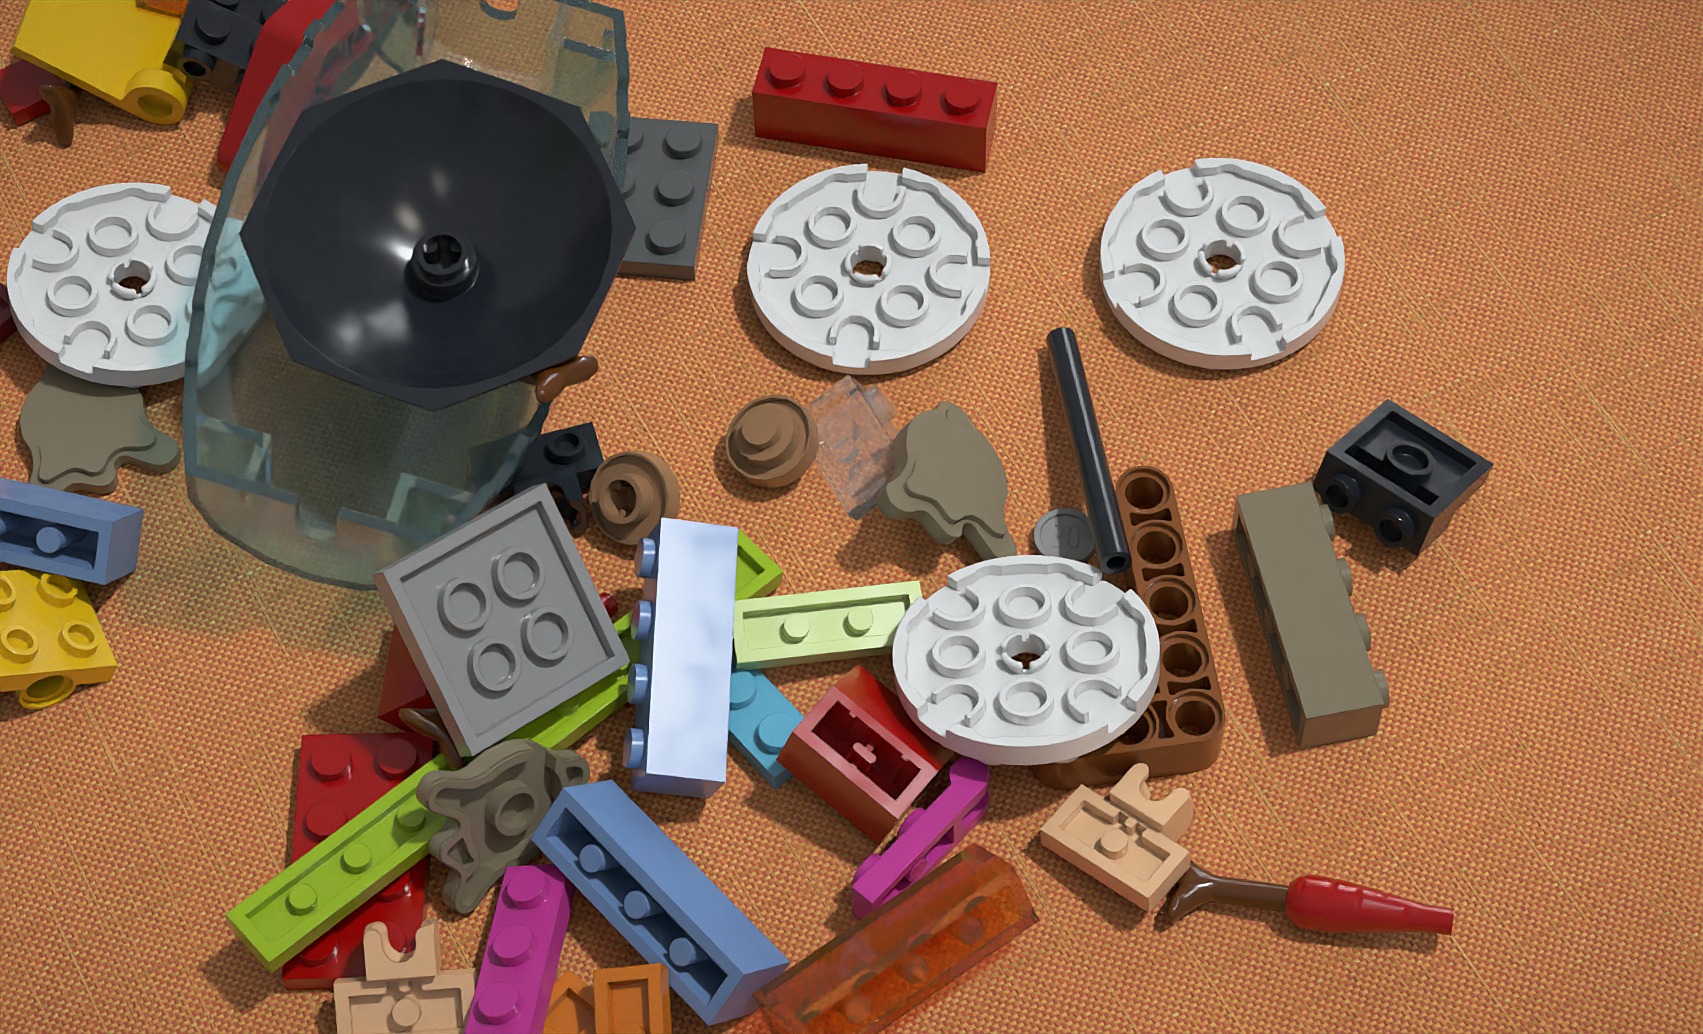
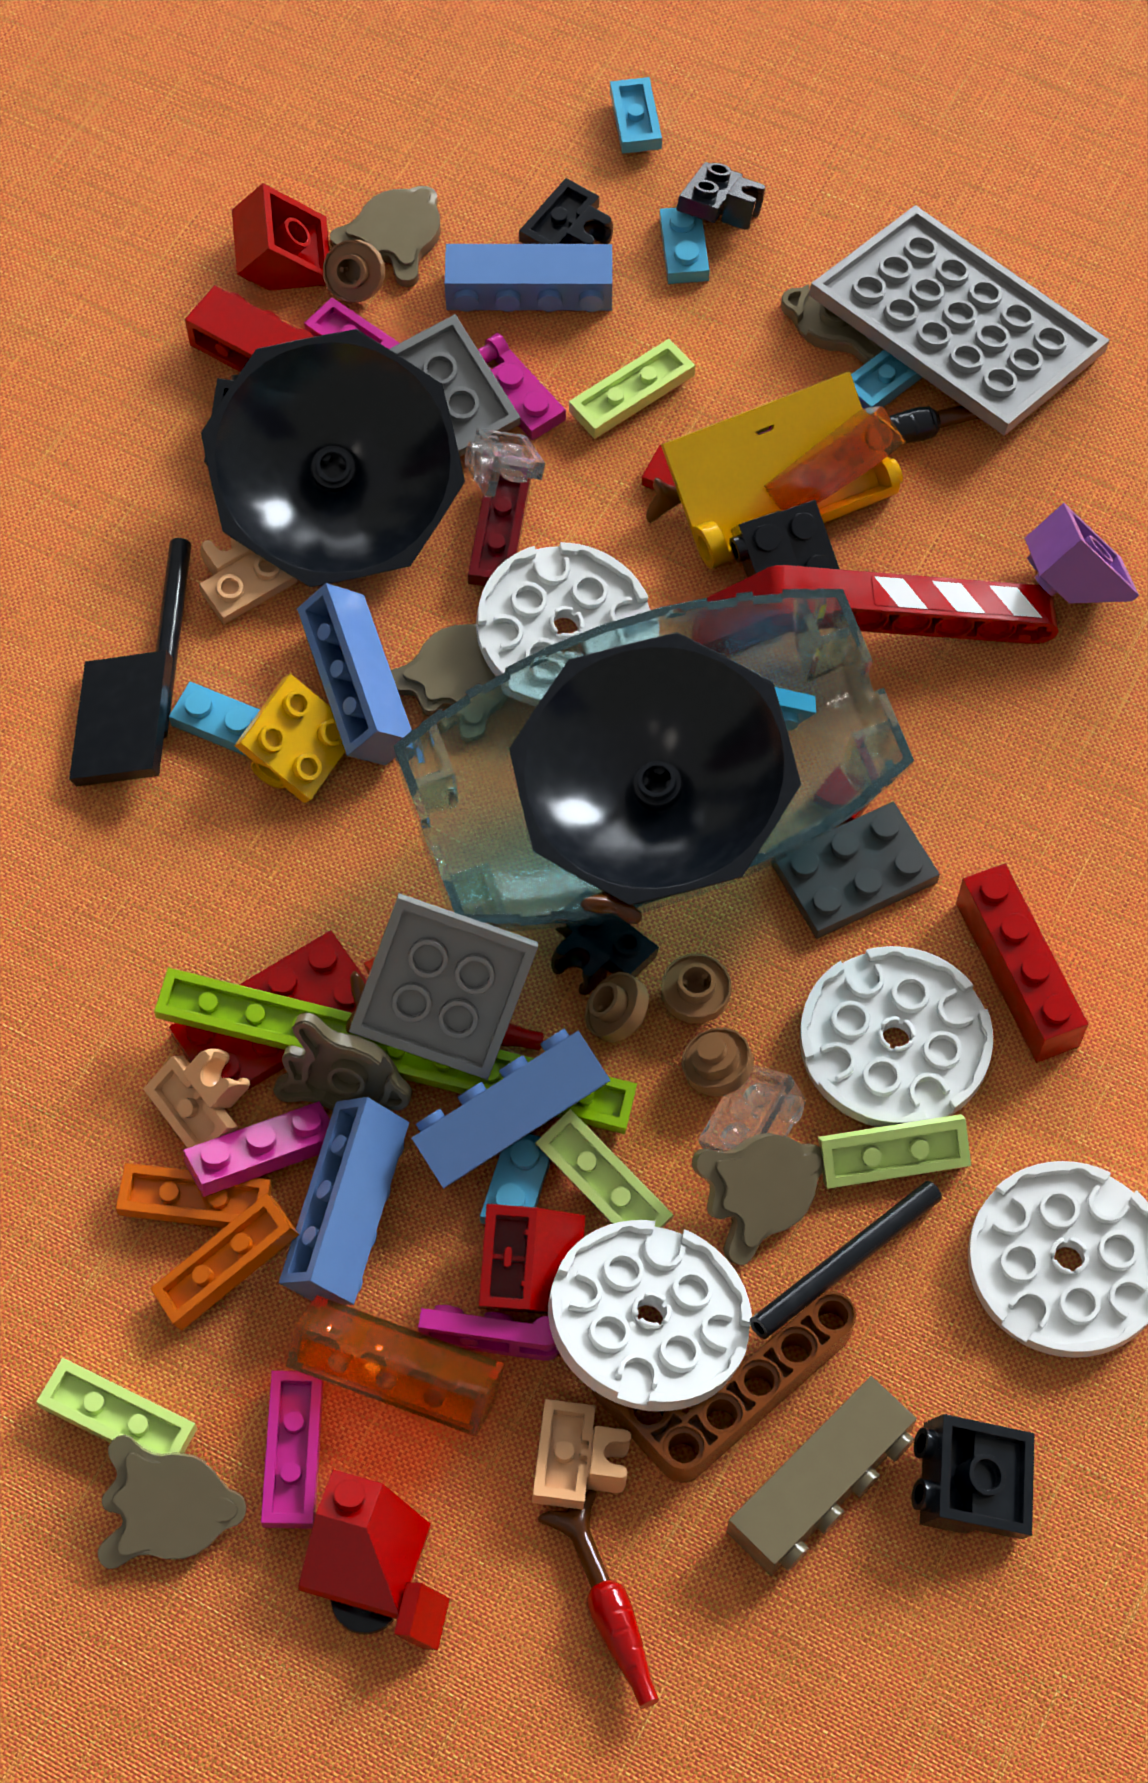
camera: 55 degrees right, 5 degrees up
light grey piece [1033,508,1096,563] -> none
none -> medium nougat plate [661,954,731,1024]
none -> yellowish green plate [818,1114,971,1189]

